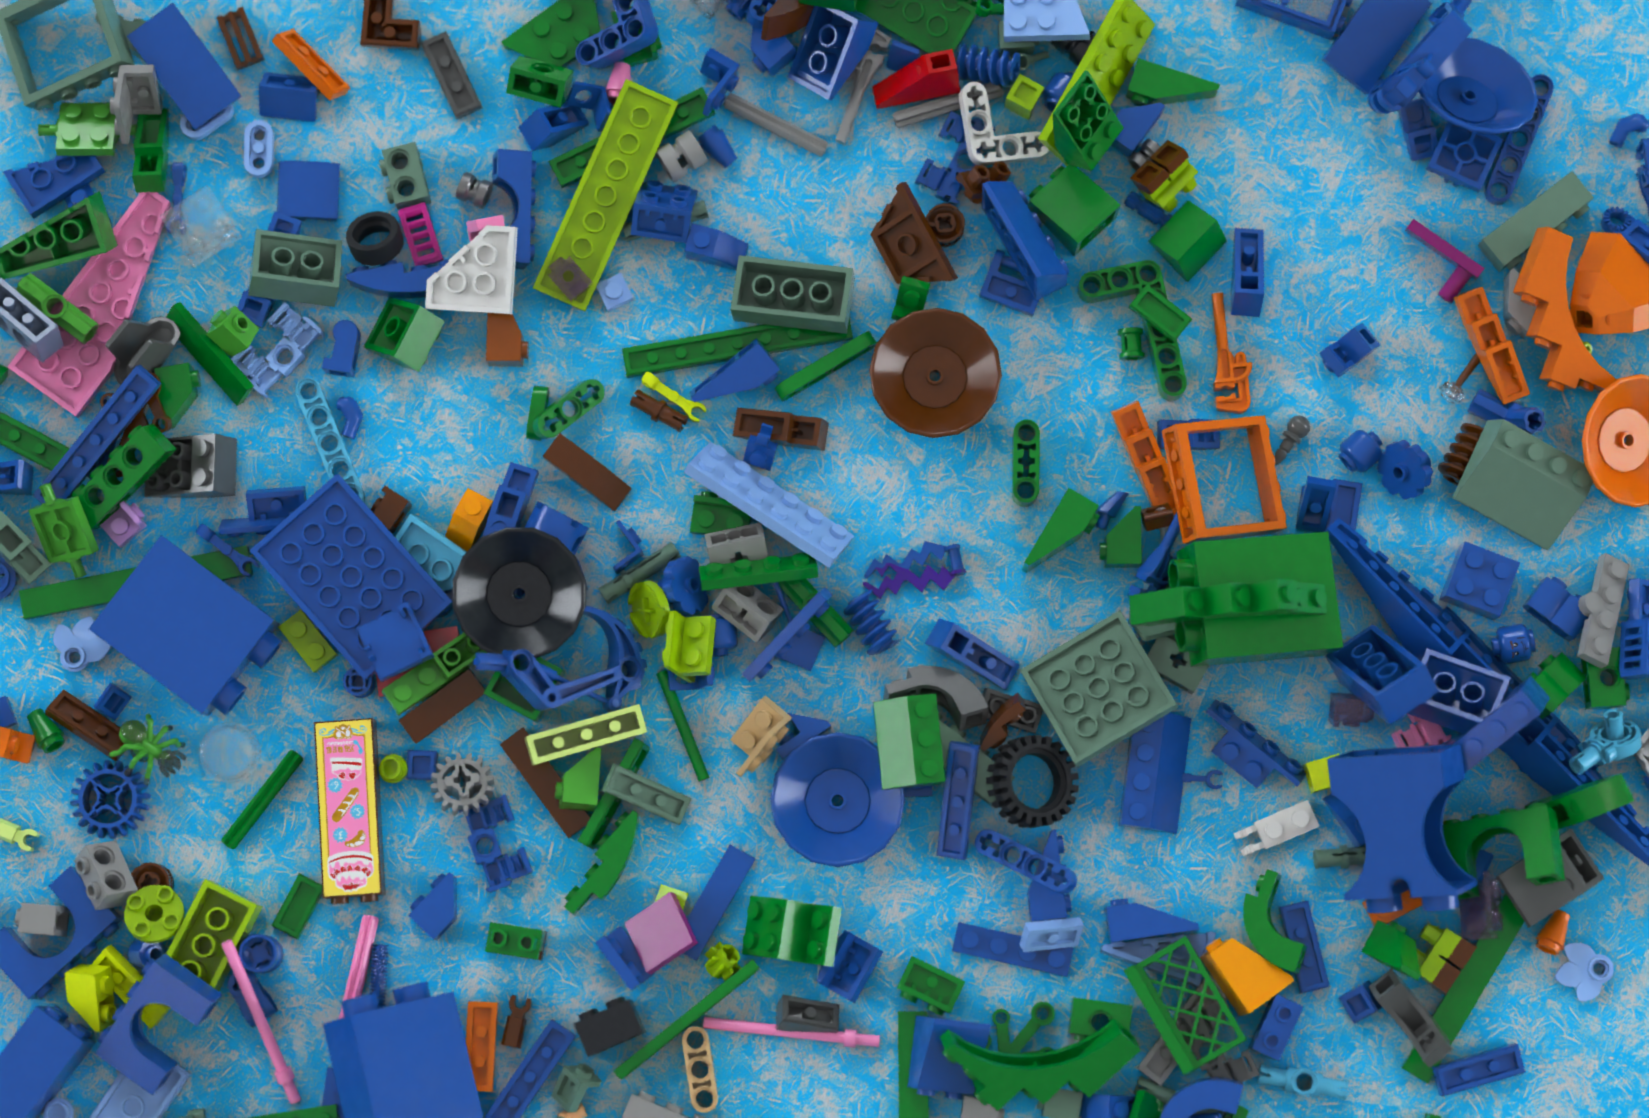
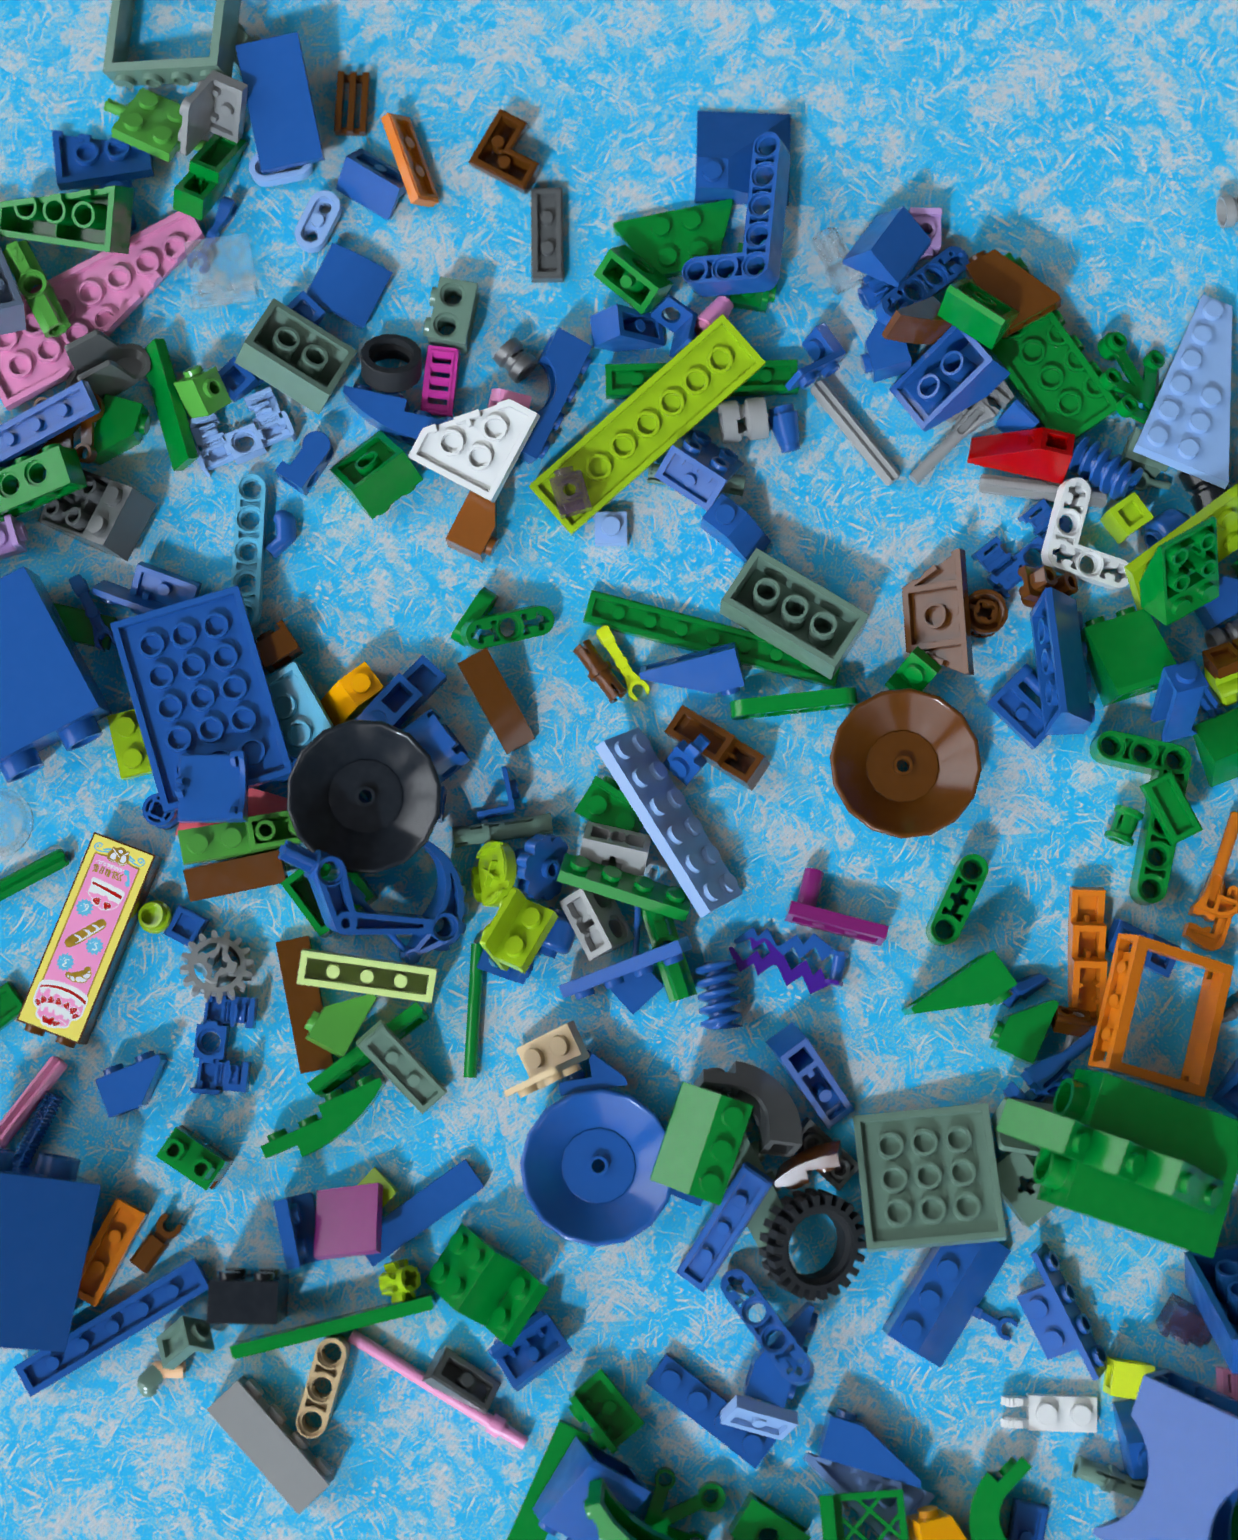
camera: 20 degrees right, 0 degrees up
none -> magenta piece [784,868,889,946]
none -> blue window [1150,660,1209,742]

